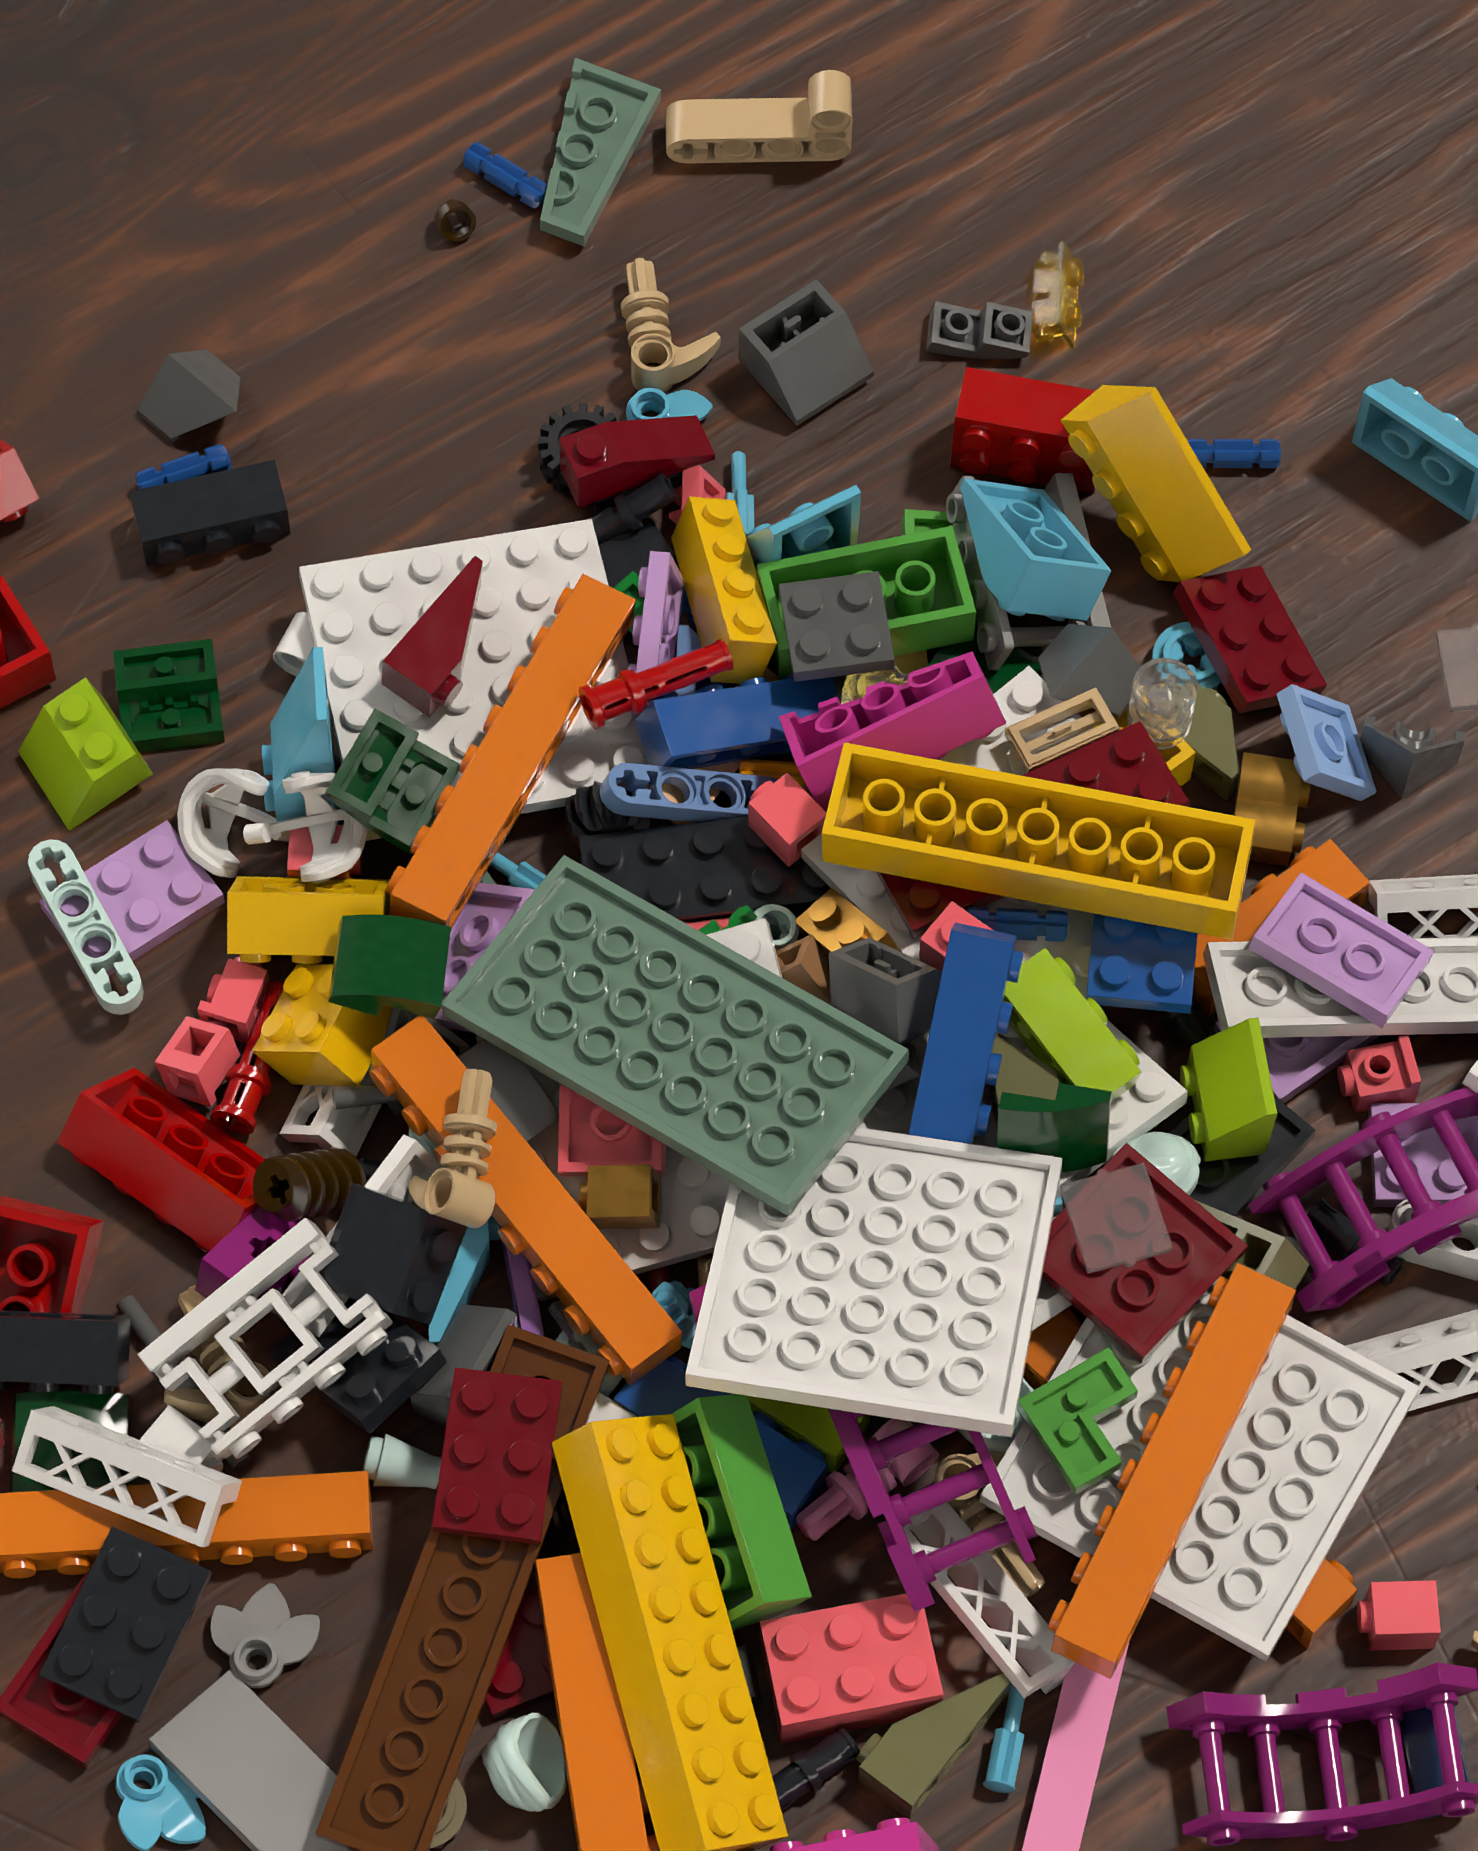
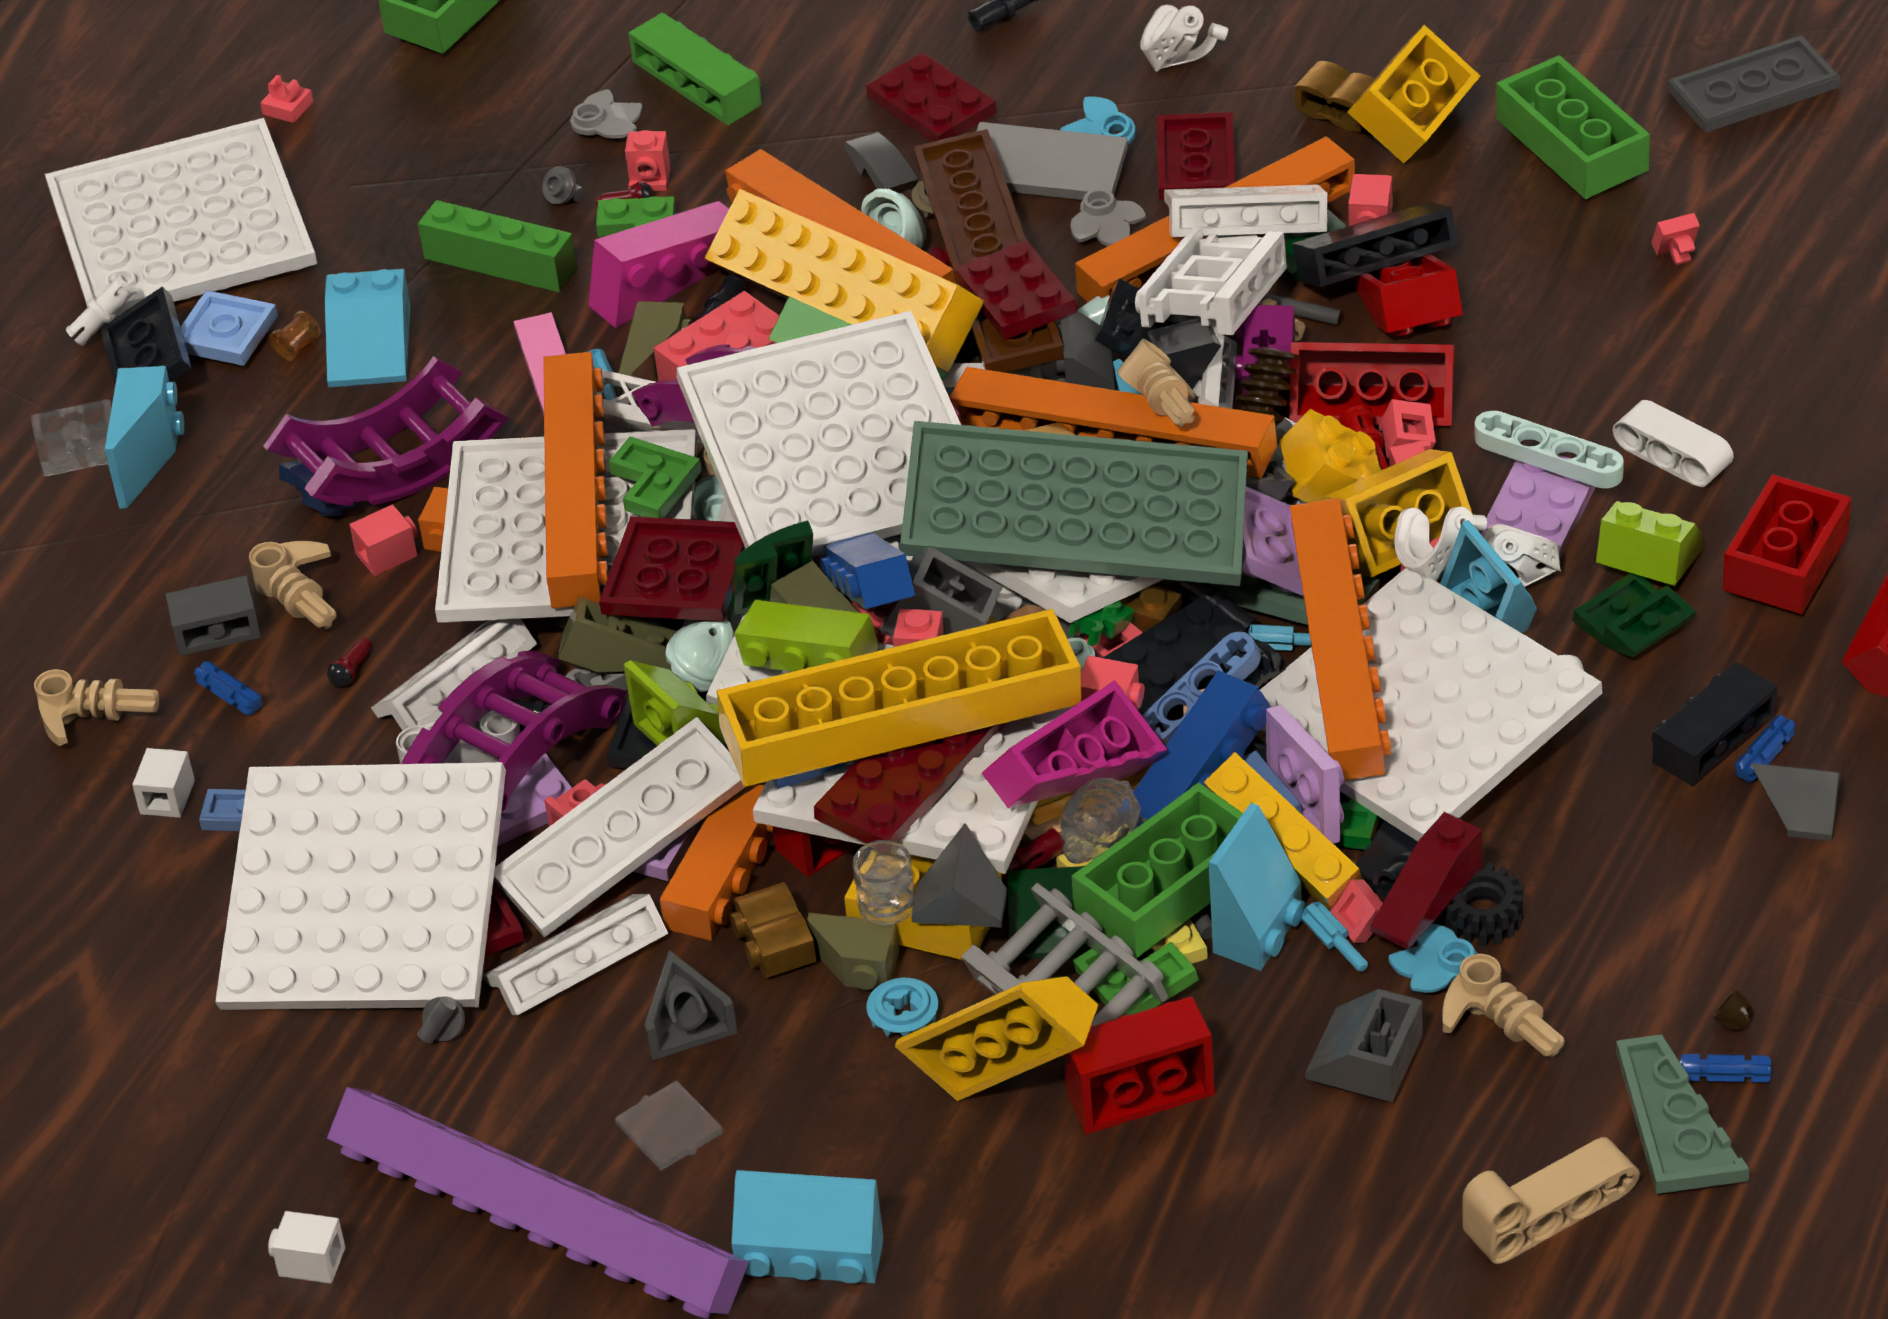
camera: 155 degrees right, 20 degrees down
black plate [39,1526,212,1723] -> none
dark green slope [324,708,460,854] -> none
dark green slope [328,915,451,1019] -> none
dark red slope [381,556,483,718] -> none
red pin [578,639,734,730] -> none
dark grey plate [779,571,895,682] -> none
dark grey slope [926,301,1033,359] -> none
medium azure slope [960,478,1111,621] -> none
tan tile [1004,687,1120,773] -> none
clear yellow hinge [1031,240,1084,348] -> none
clear piece [1060,1163,1173,1274] -> none
dark red plate [1173,565,1327,714] -> none
blue axle [1187,439,1281,468] -> none
lavender plate [1248,872,1434,1028] -> none
light blue plate [1276,684,1377,801] -> none

